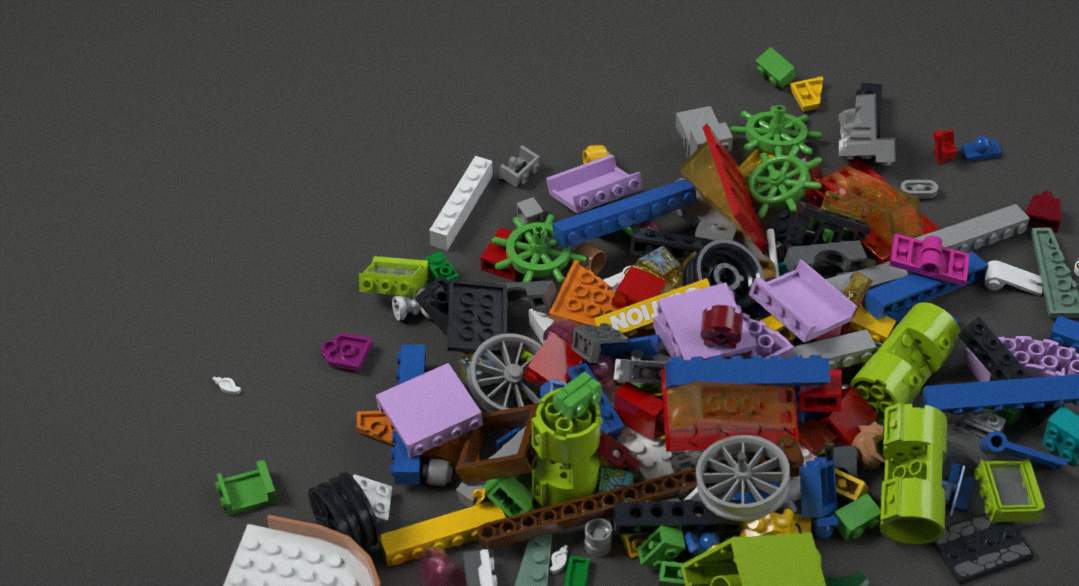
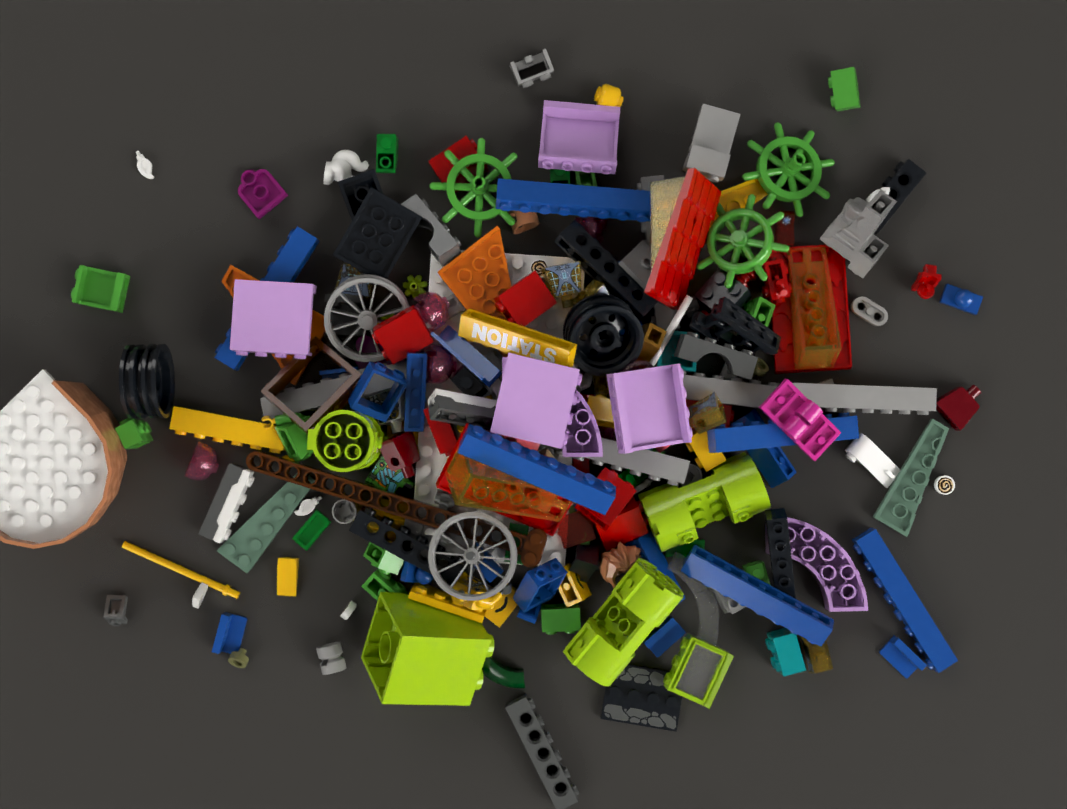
camera: 30 degrees right, 40 degrees up
white hinge [353,474,392,523] -> none
lime window [359,256,429,297] -> none
light grey head [422,458,453,487] -> none
white brick [429,156,493,251] -> none
light grey brick [517,197,543,225] -> none
bright green brick [553,372,602,420] -> none
dark grey bracket [572,323,628,363] -> none
dark red brick [700,305,744,349] -> none
yellow wing [790,77,823,112] -> none
clear yellow torso [821,191,870,220] -> none
light blue shield [942,465,965,515] -> none
blue piece [979,431,1068,469] -> none

